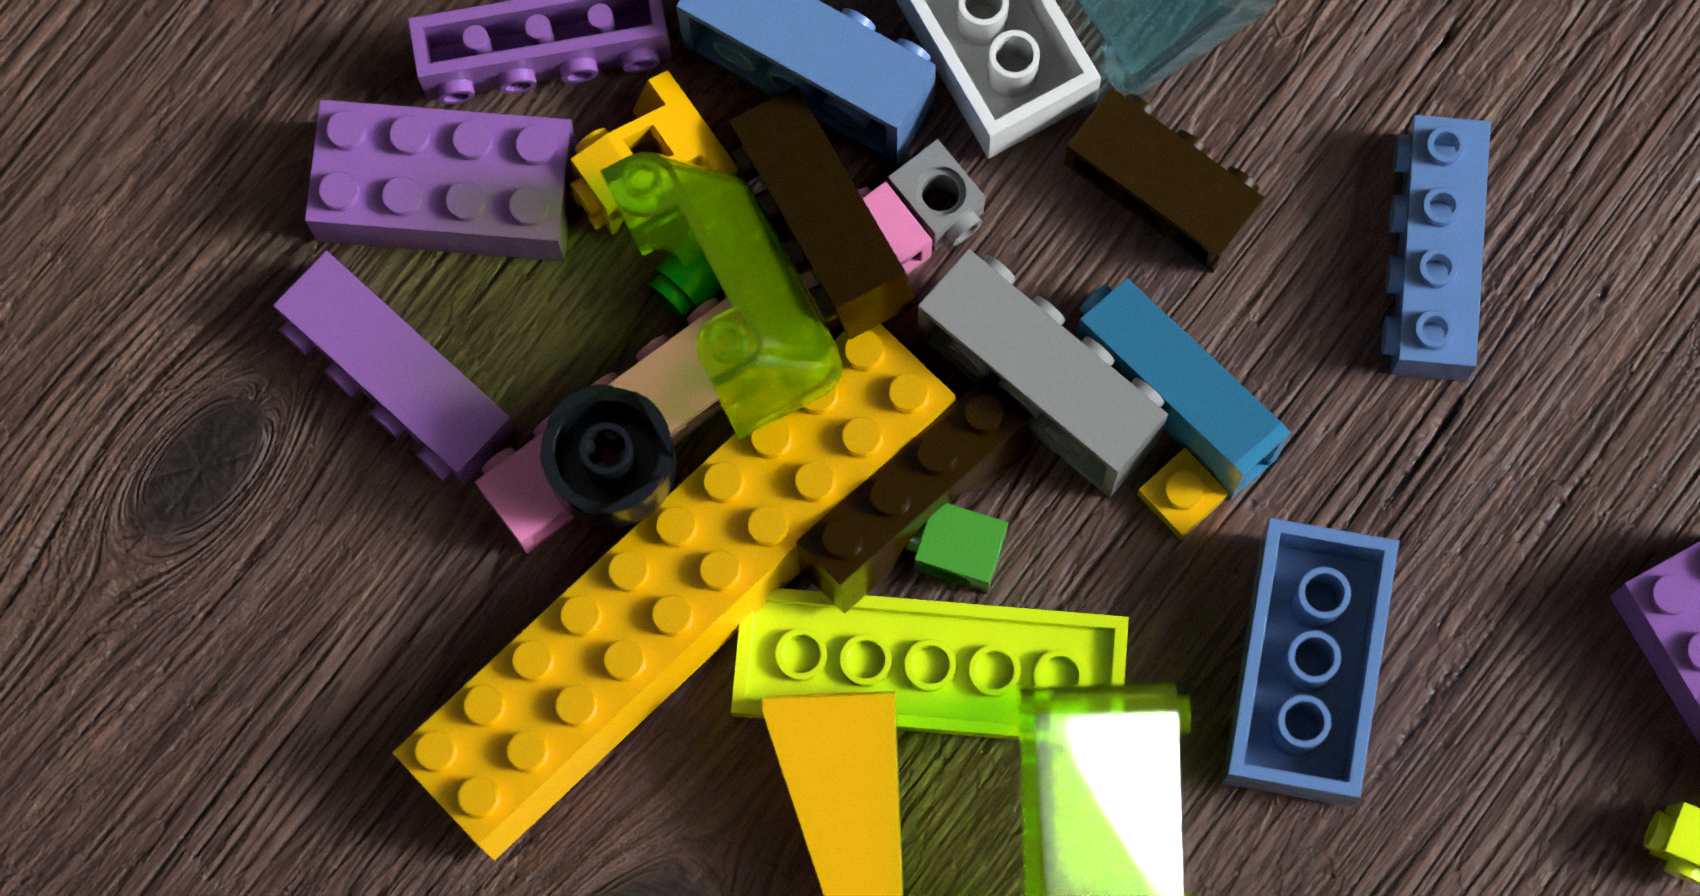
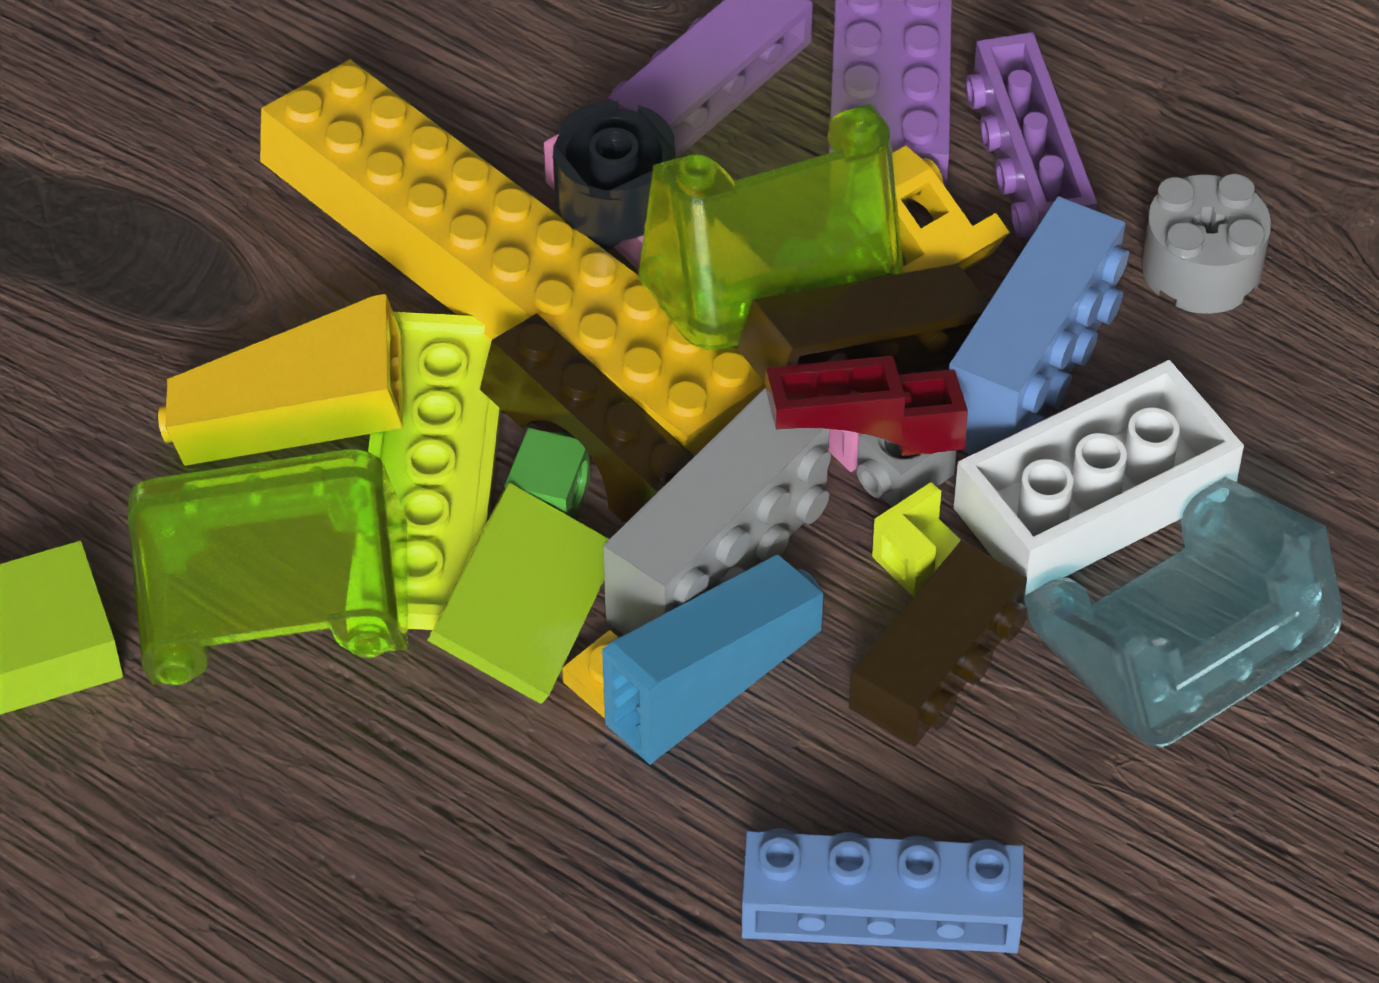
camera: 85 degrees right, 25 degrees down
medium blue brick [1222,518,1399,806] -> none
none -> lime tile [427,482,609,705]
none -> dark red slope [765,356,968,456]
none -> neon yellow panel [872,482,961,597]

